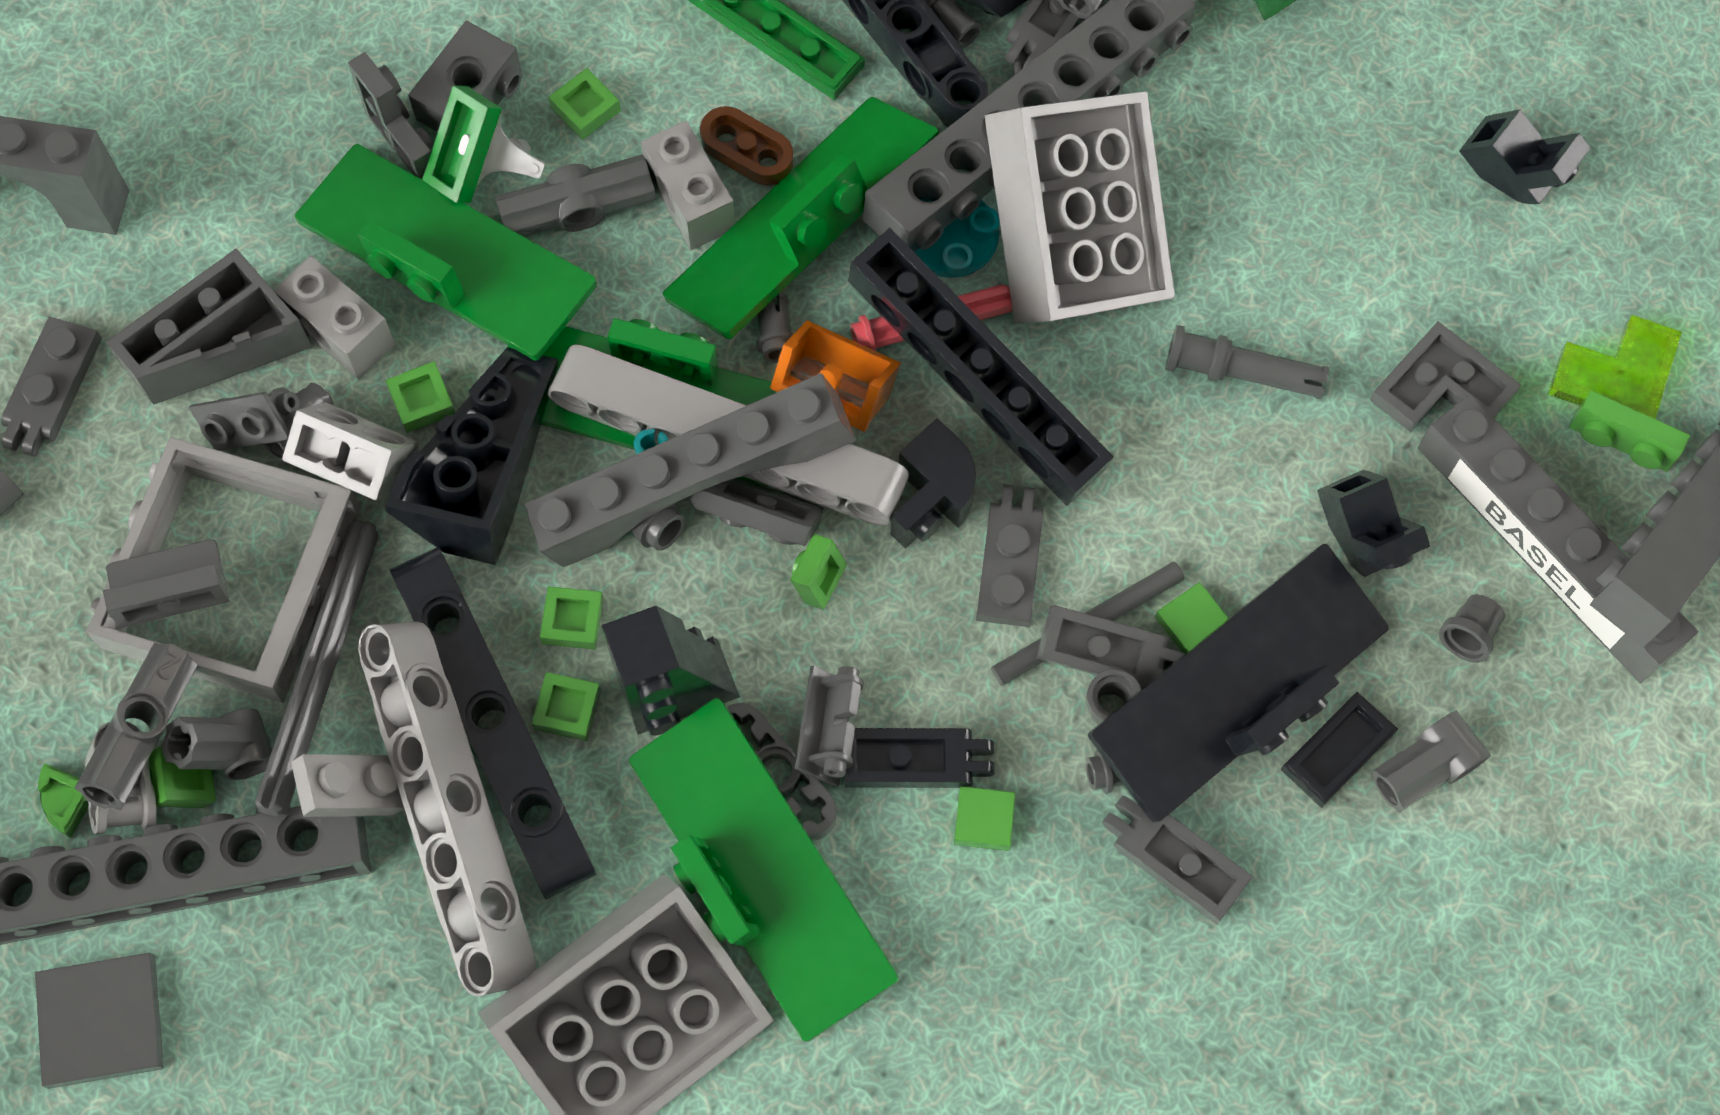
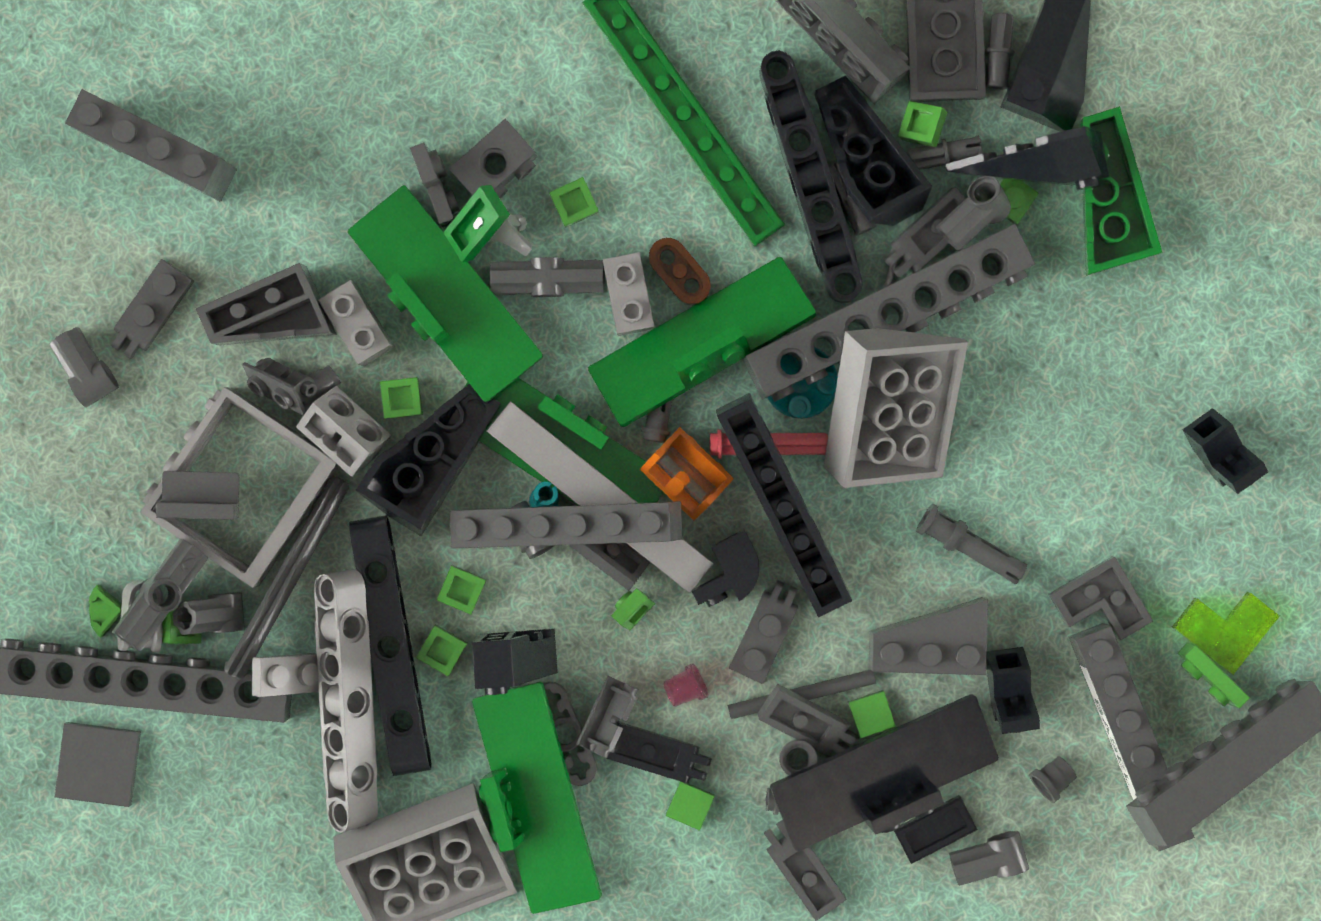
camera: 20 degrees right, 20 degrees up
none -> clear pink piece [663,663,708,707]
none -> dark grey wedge [868,597,988,675]

